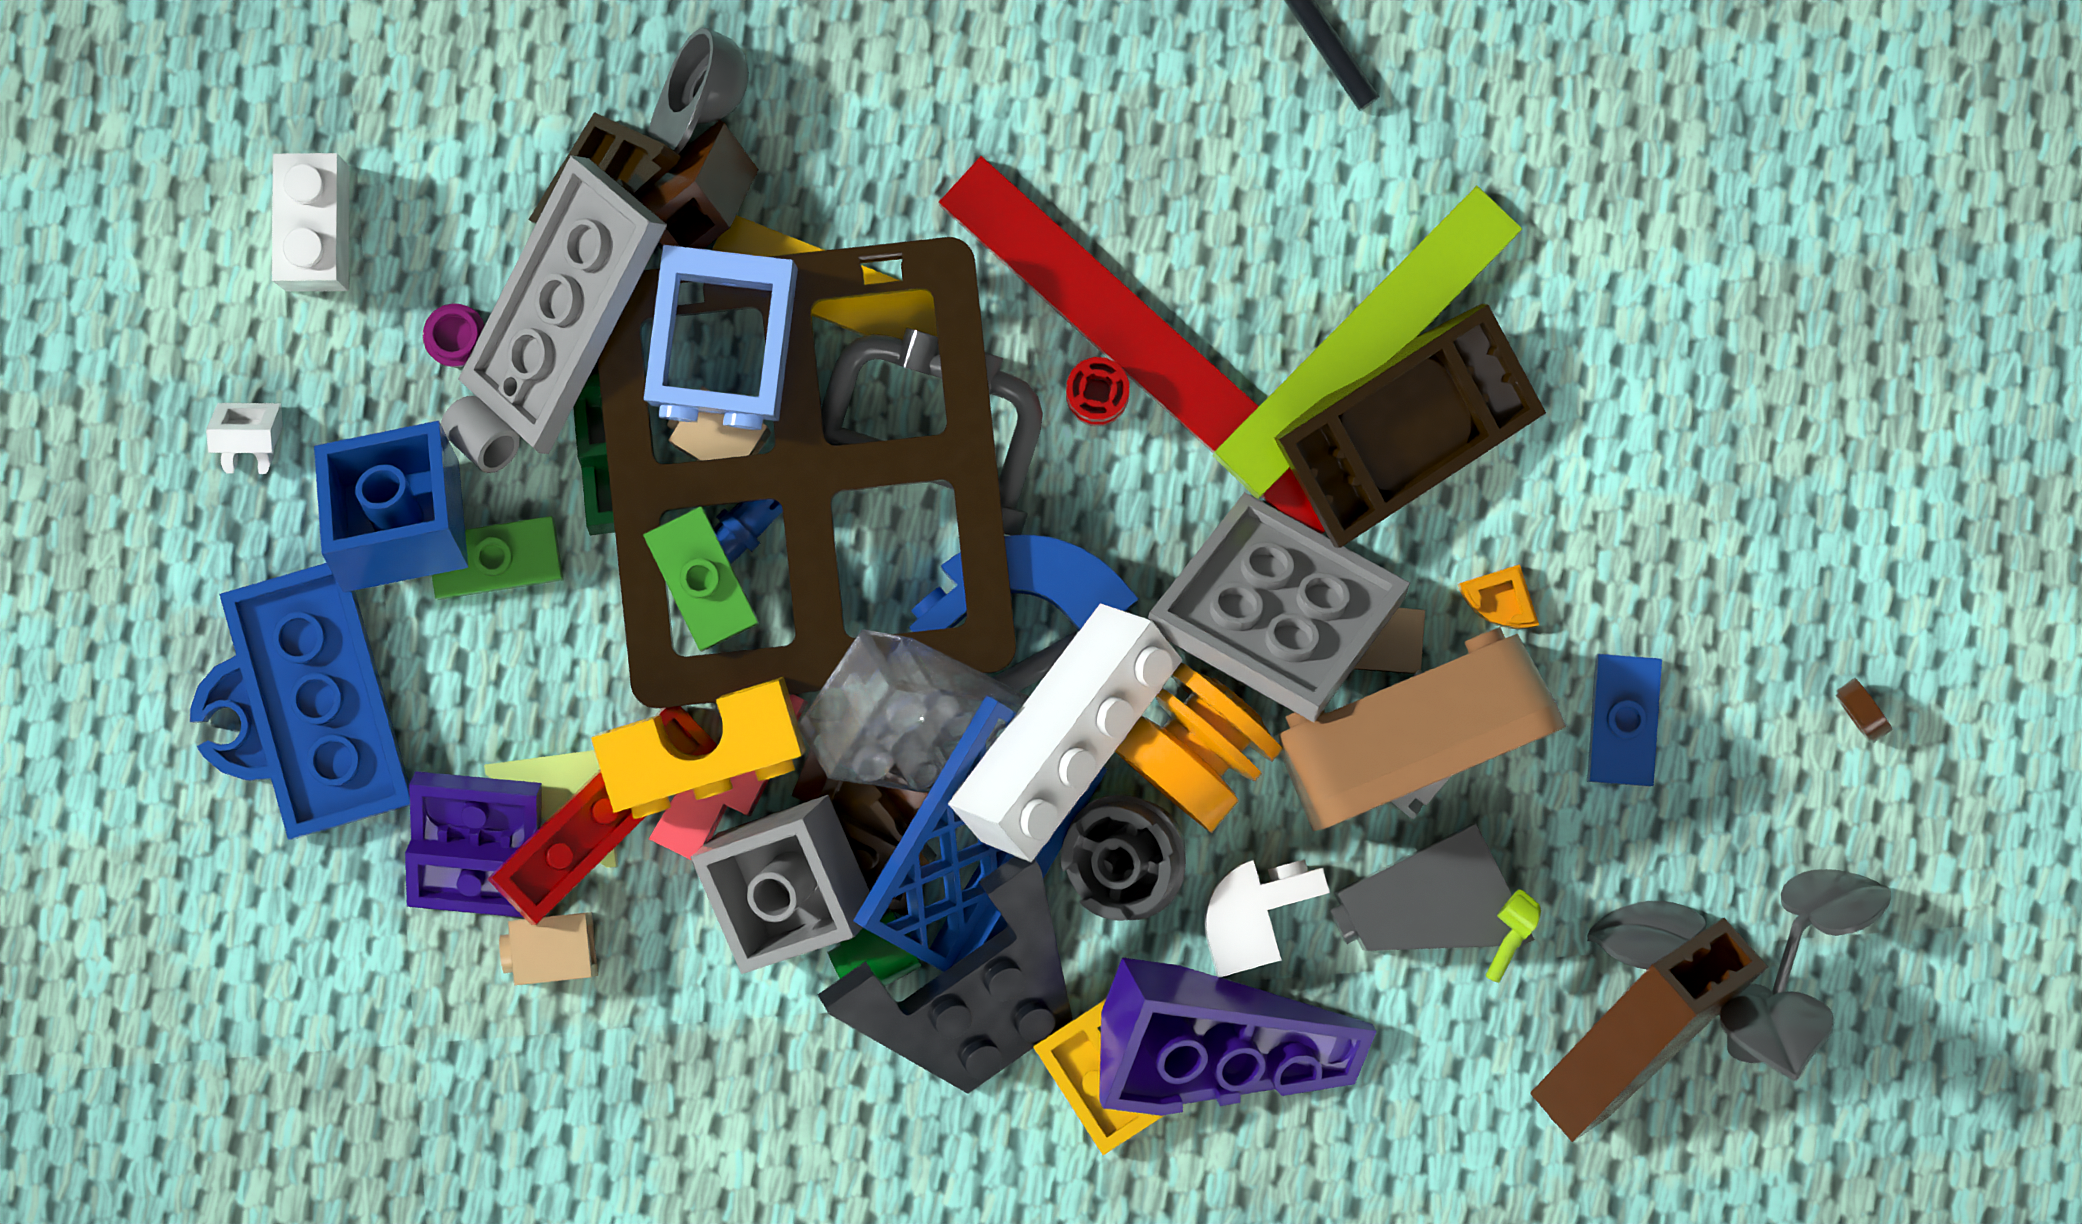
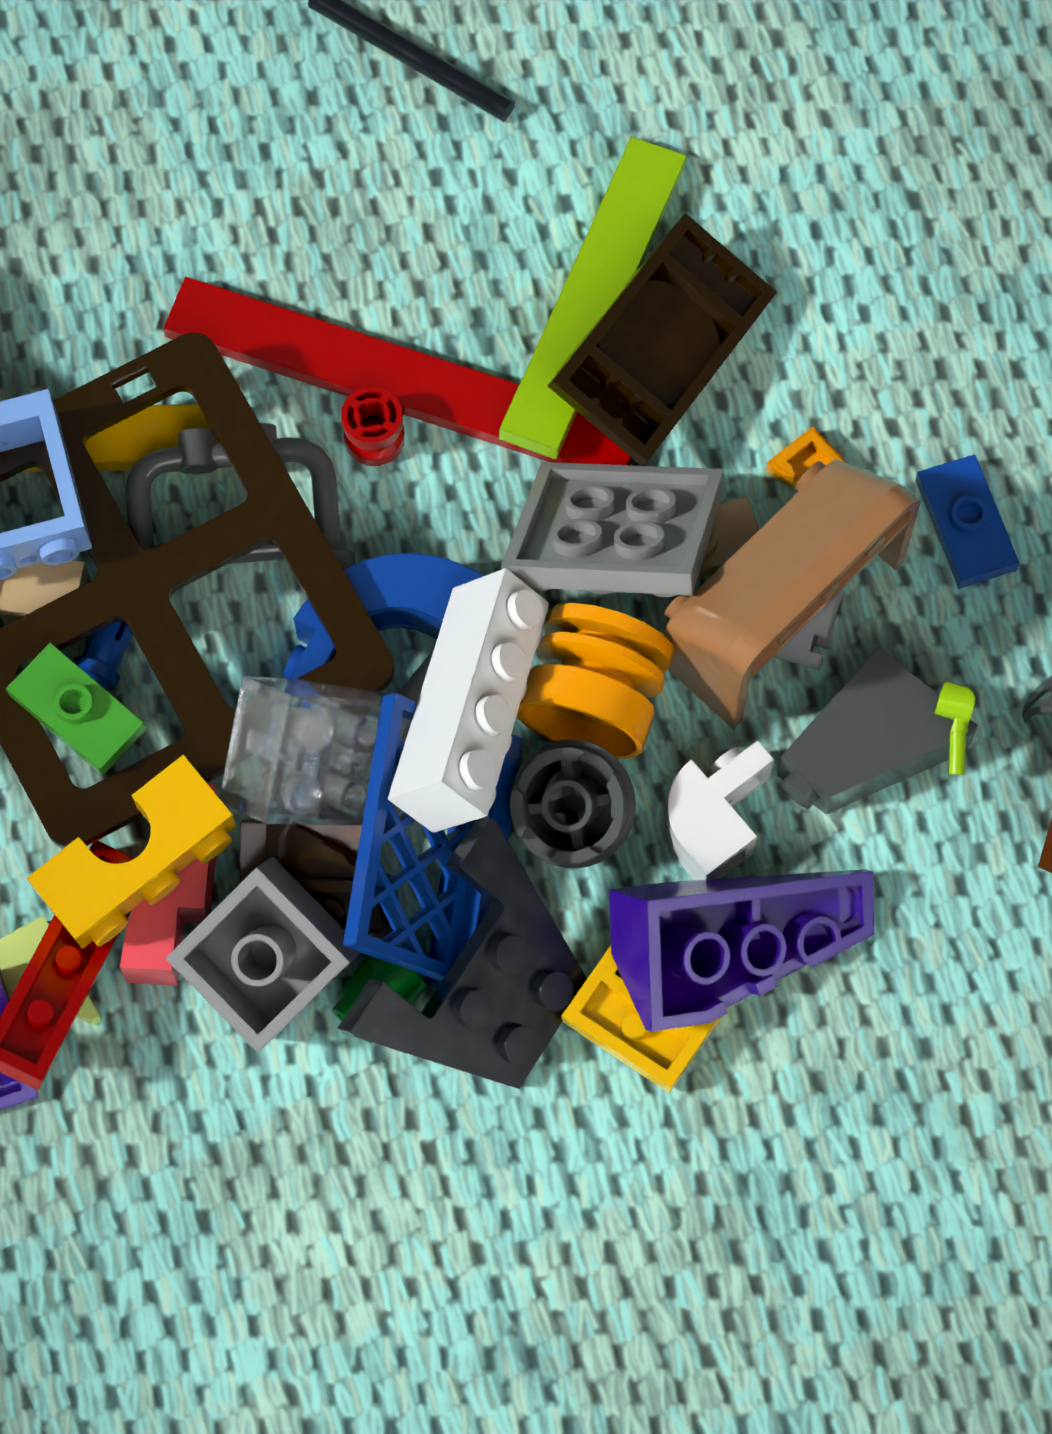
camera: 25 degrees left, 15 degrees down
tan brick [499,912,598,986] -> none

